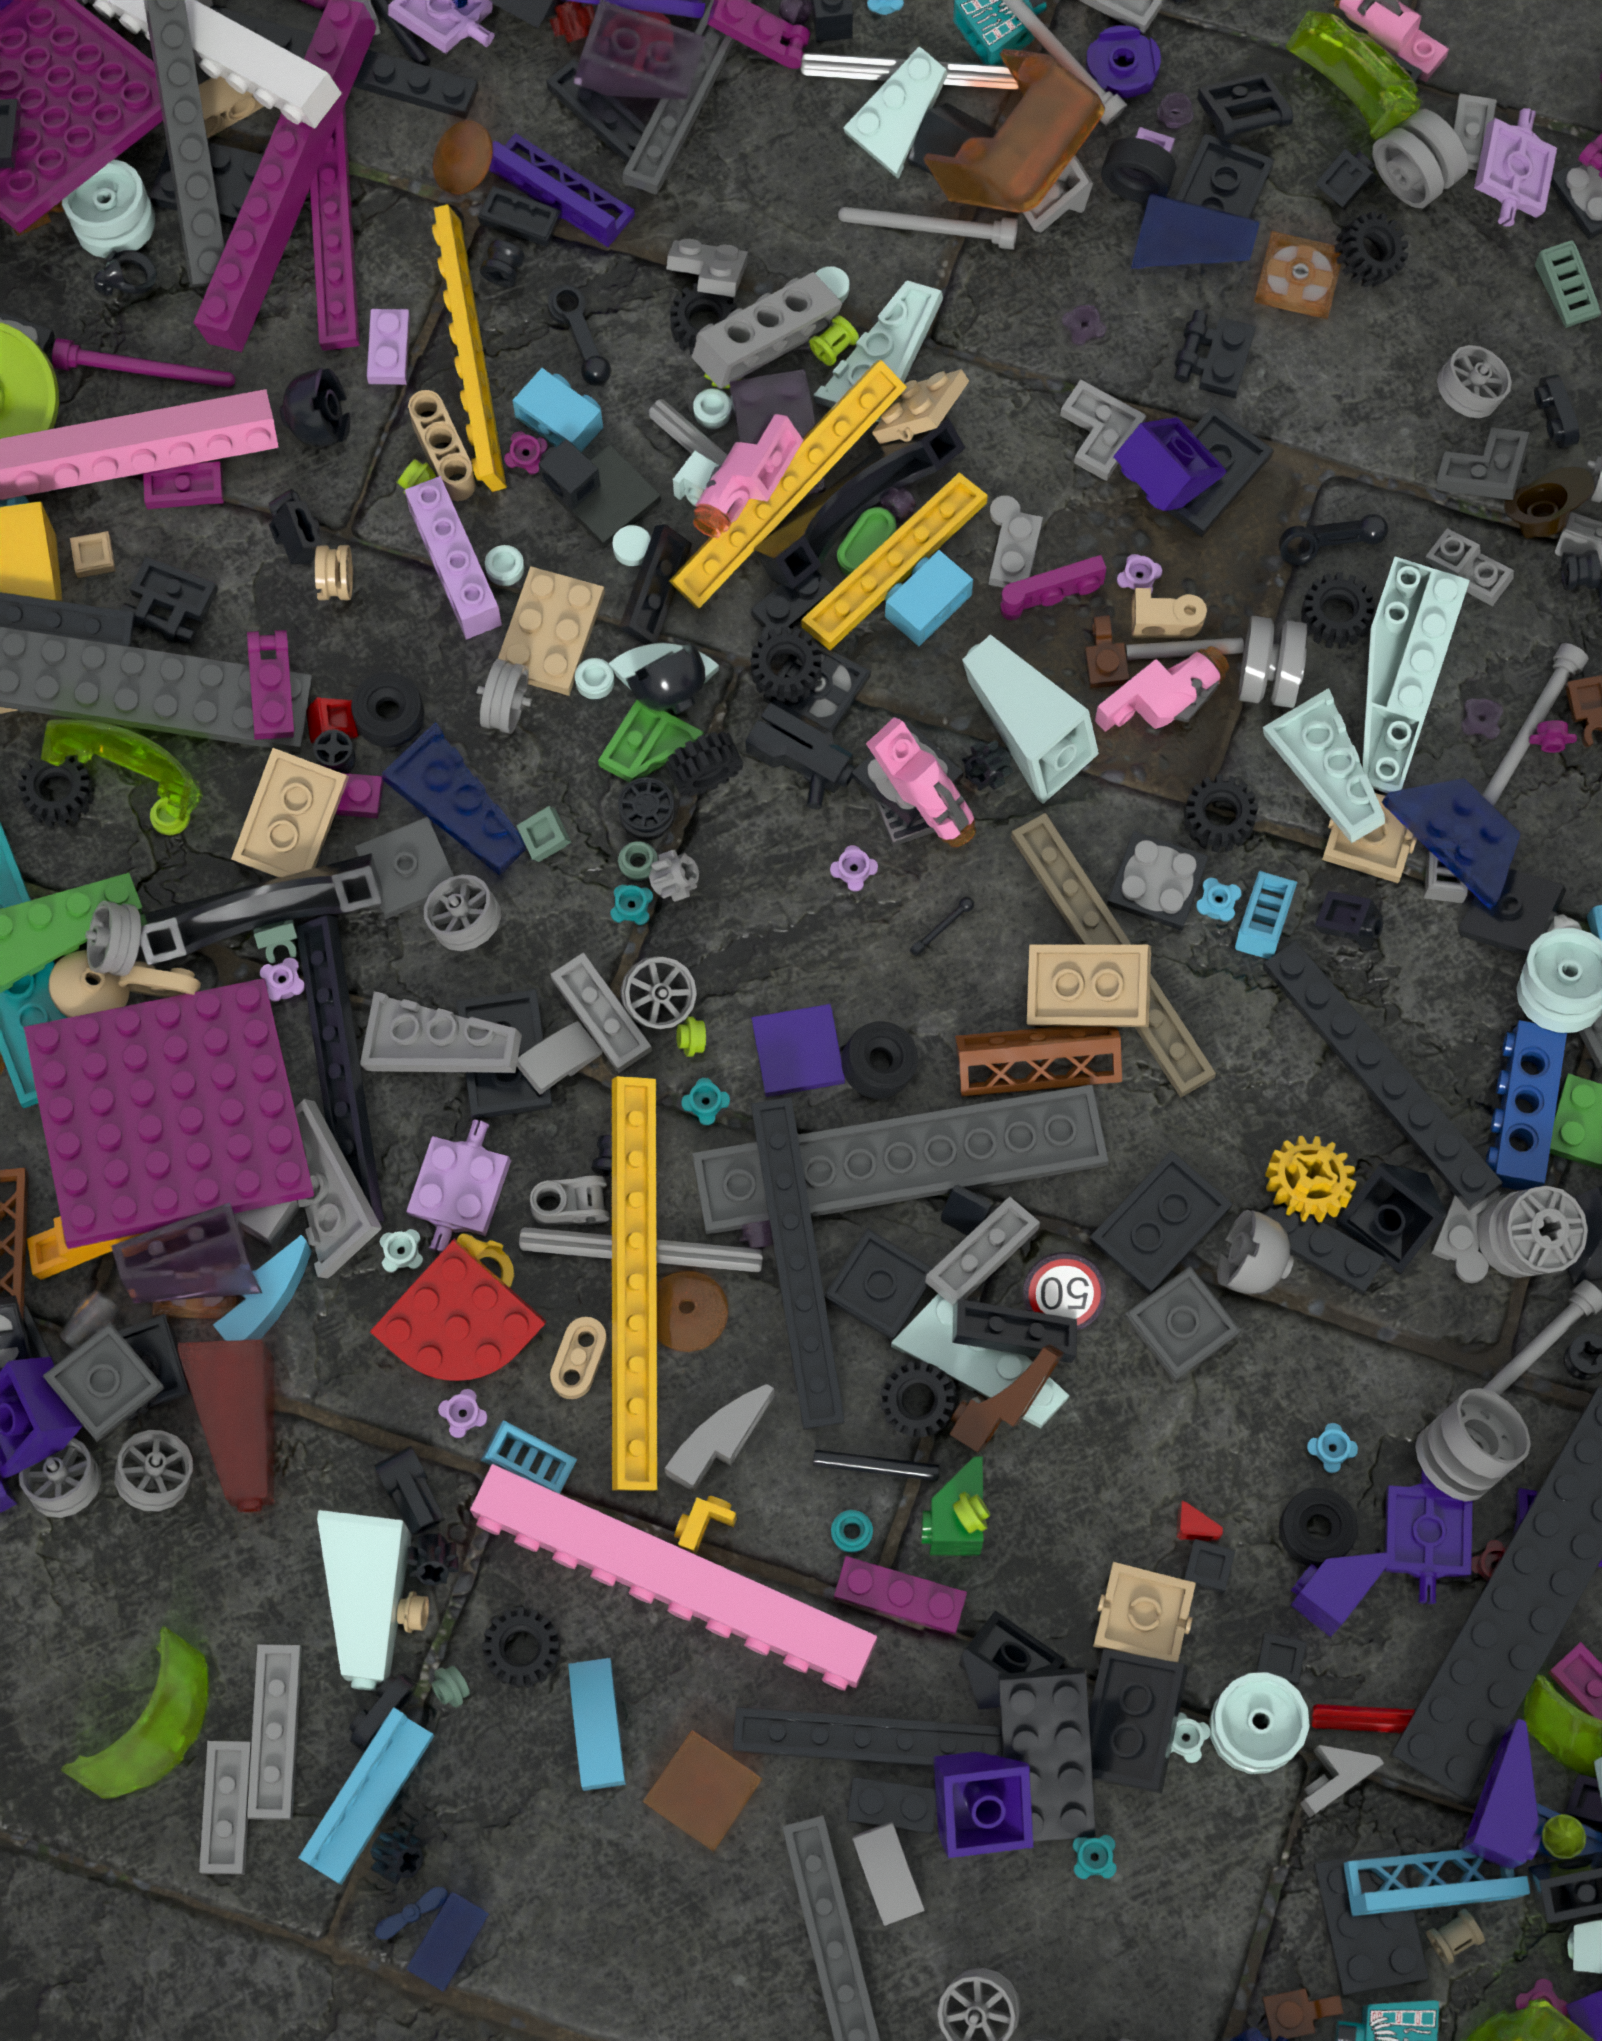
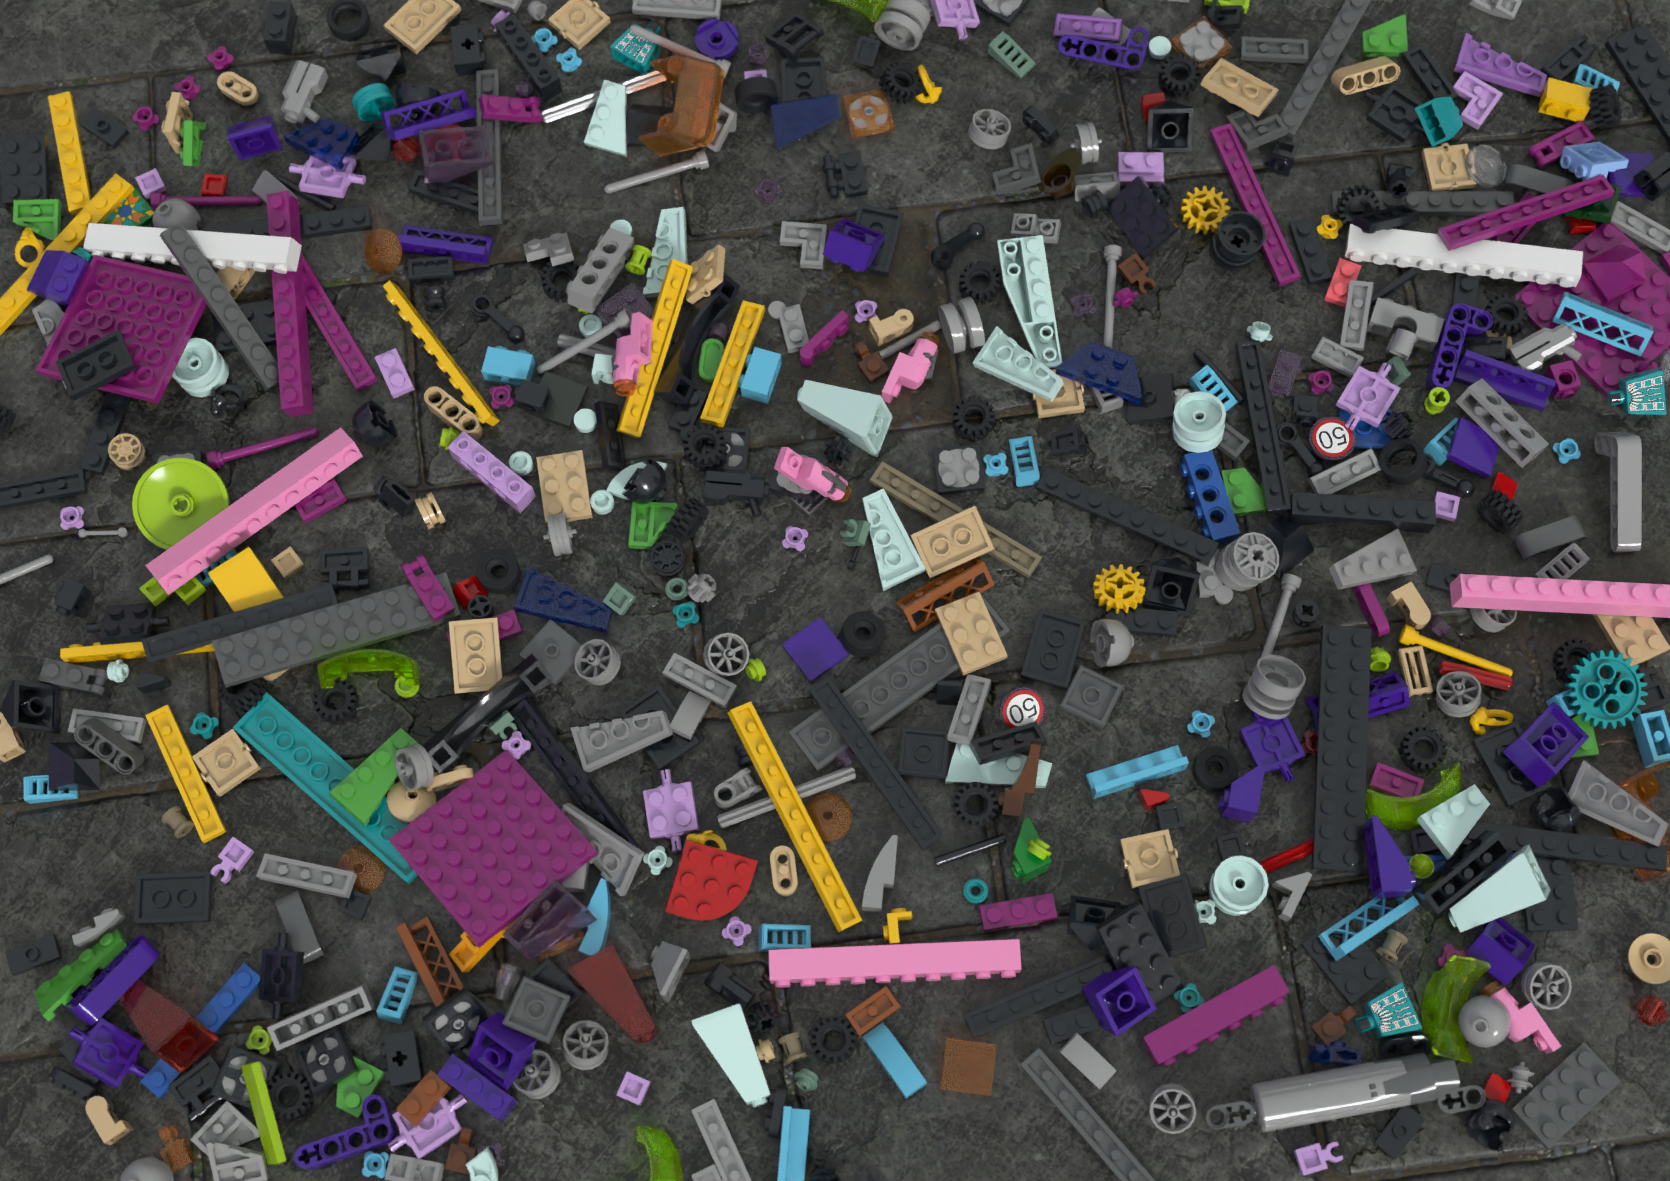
camera: 25 degrees left, 0 degrees up
teal plate [681,1078,730,1125] -> none
none -> light grey piece [537,309,632,374]
none -> lavender plate [617,1072,651,1106]
none -> light grey slope [650,941,691,1003]
none -> dark tan bush [778,1032,807,1064]
none -> sand green tile [840,519,871,547]
none -> dark orange plate [845,986,901,1037]
none -> light aqua wing [863,488,926,591]
none -> yellow piece [915,65,942,104]
none -> tan plate [935,592,1008,675]
none -> medium azure fence [1085,745,1189,799]
none -> magenta brick [1141,965,1290,1068]

